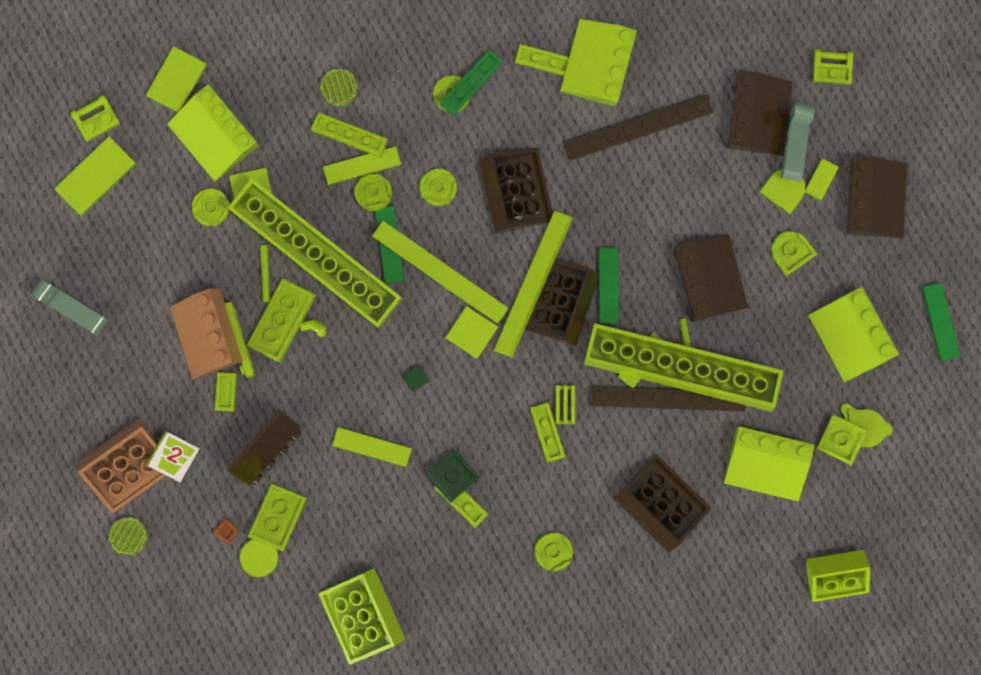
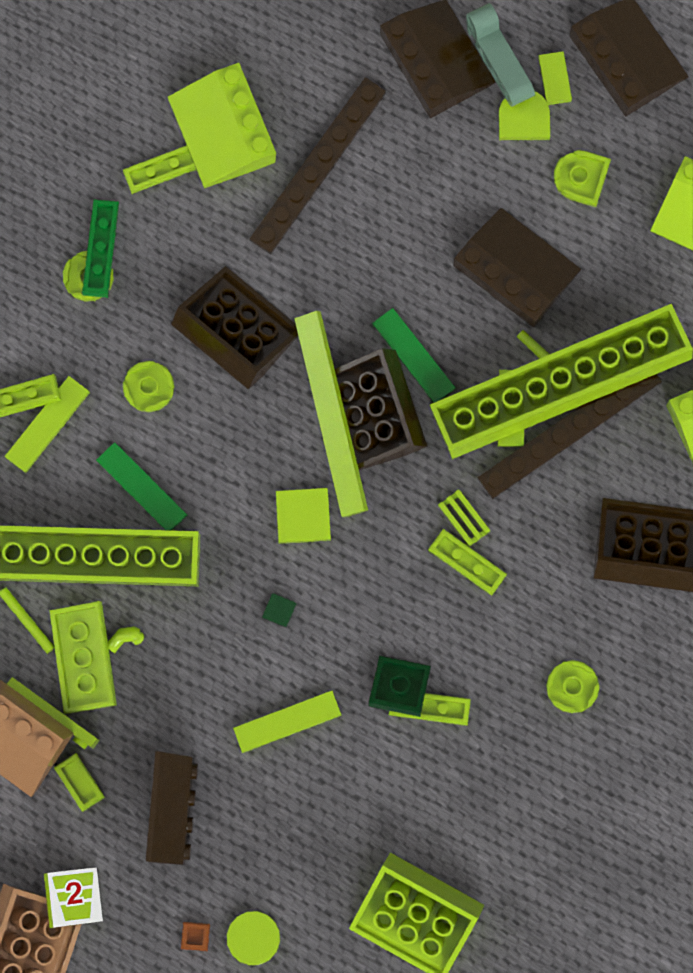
camera: 30 degrees left, 5 degrees down
lime tile [248,483,307,552] -> none
lime tile [354,174,392,211] -> none
lime tile [372,221,509,324] -> none

